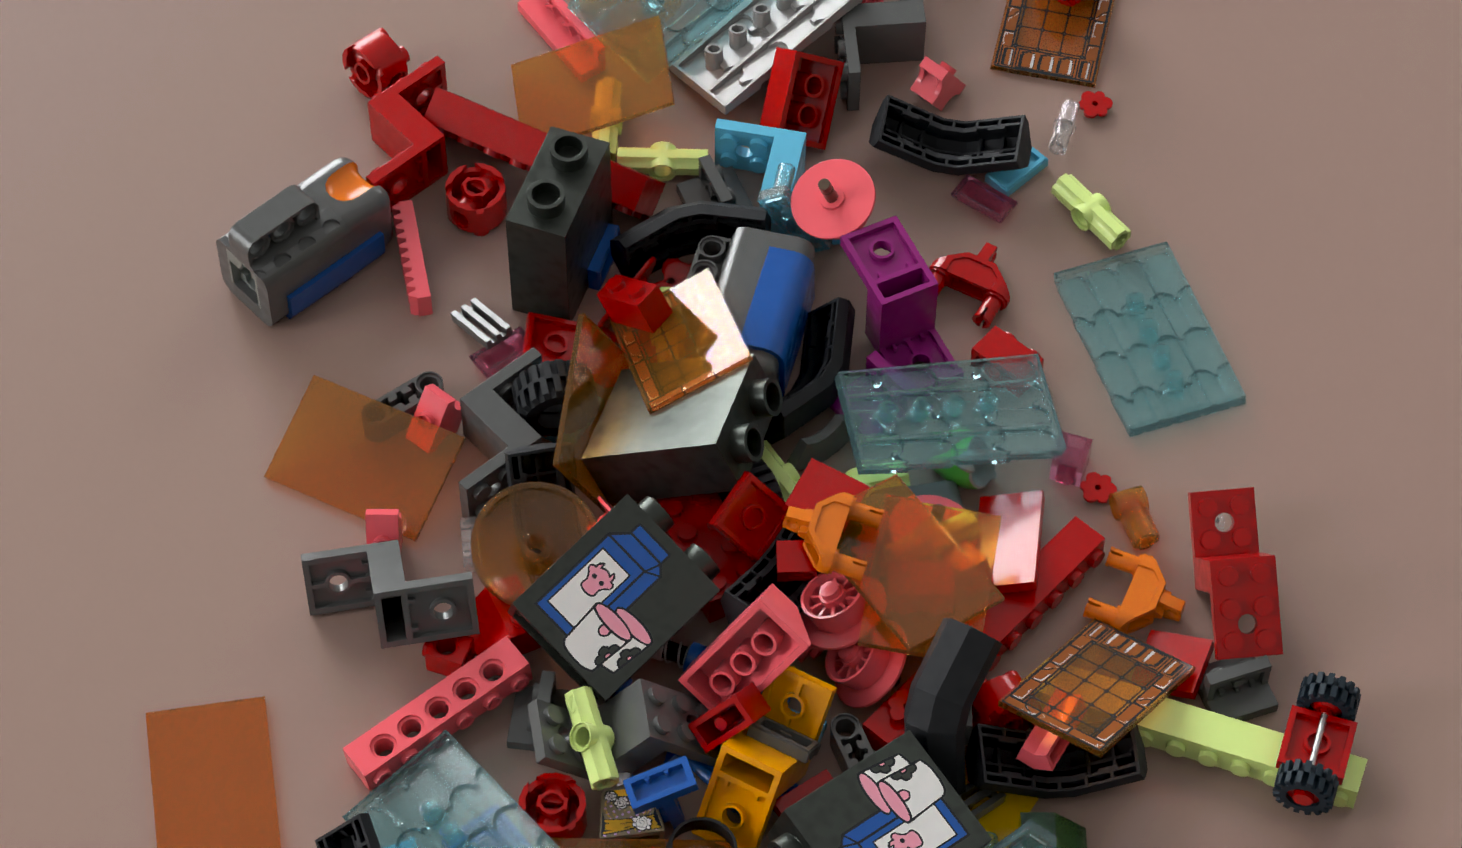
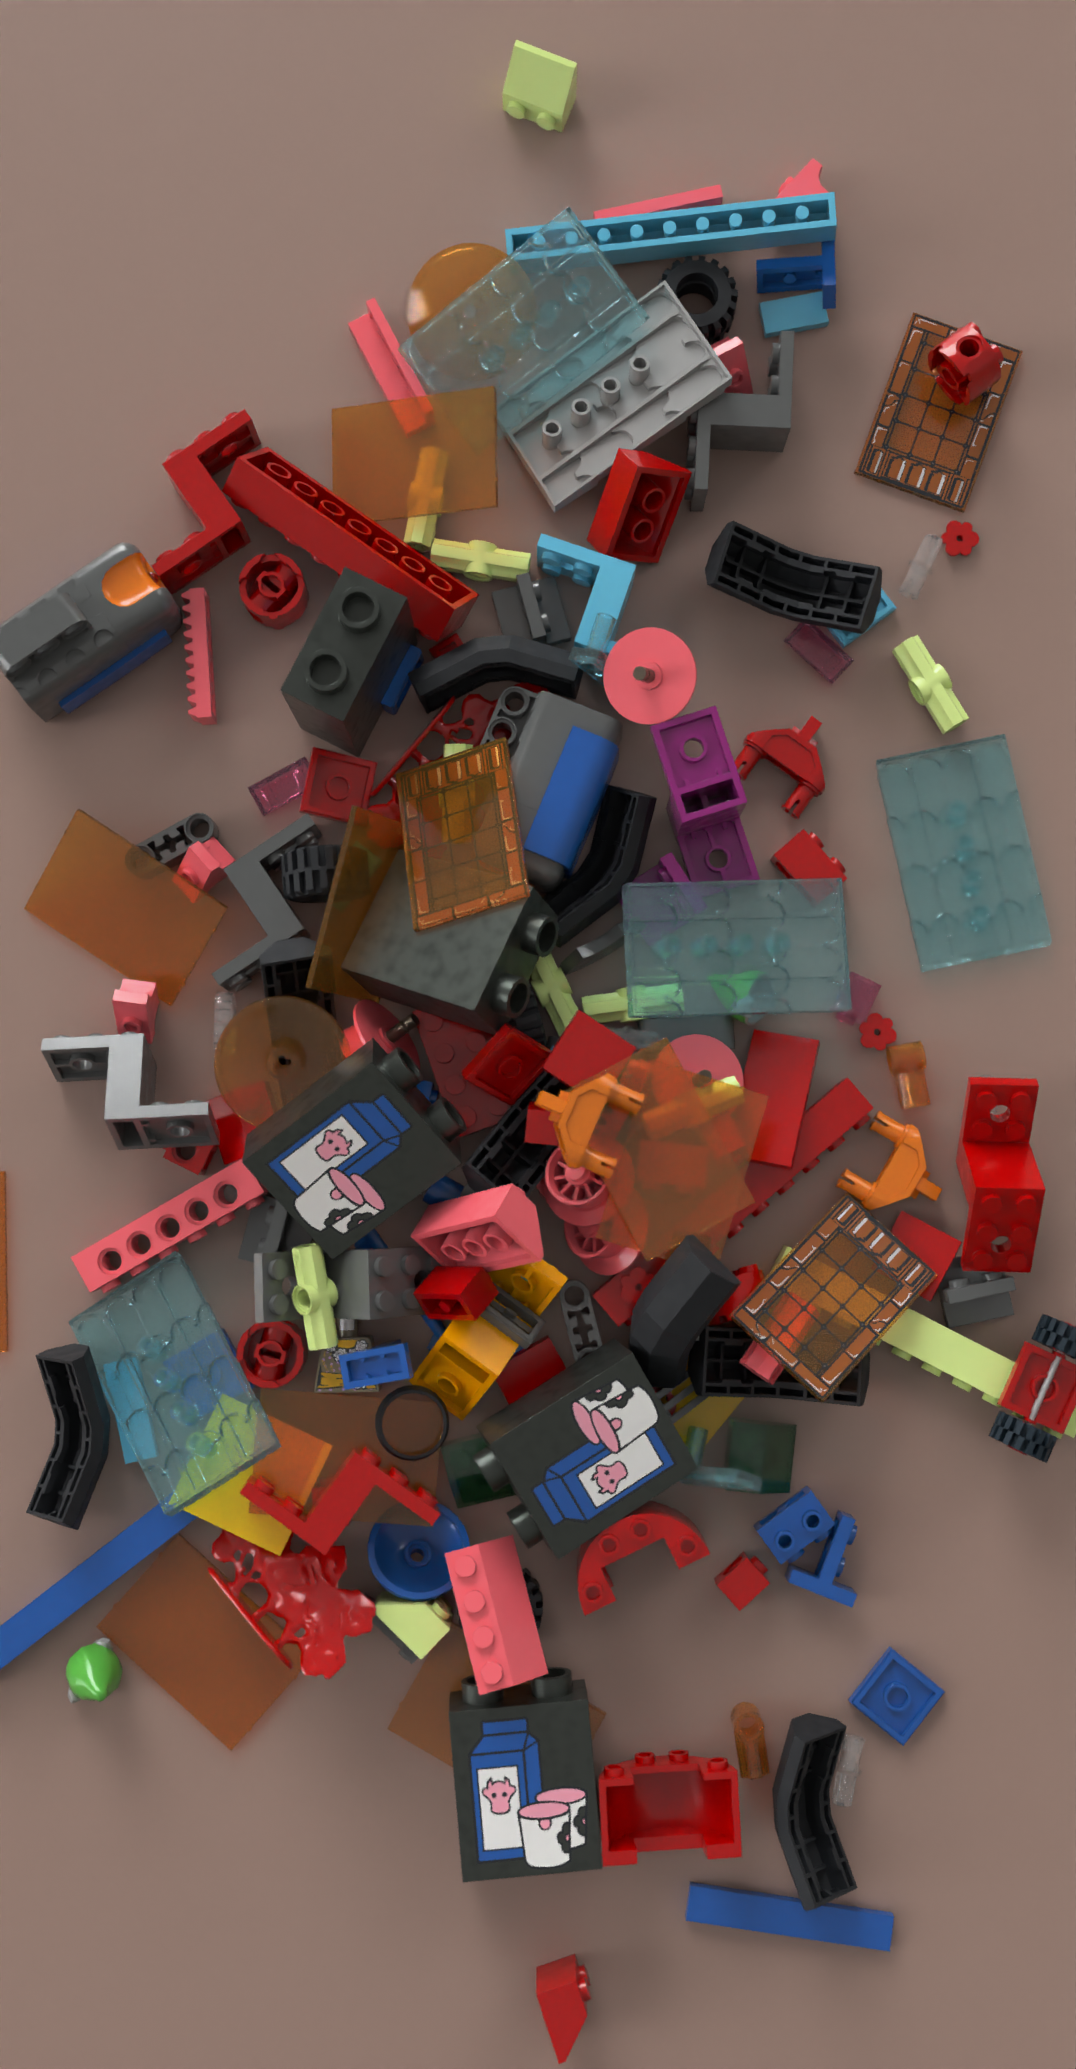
camera: 10 degrees right, 30 degrees up
red brick [342,27,410,99] -> none
tile [450,298,513,350] -> none
red brick [596,274,673,333] -> none
coral brick [910,56,966,111] -> none

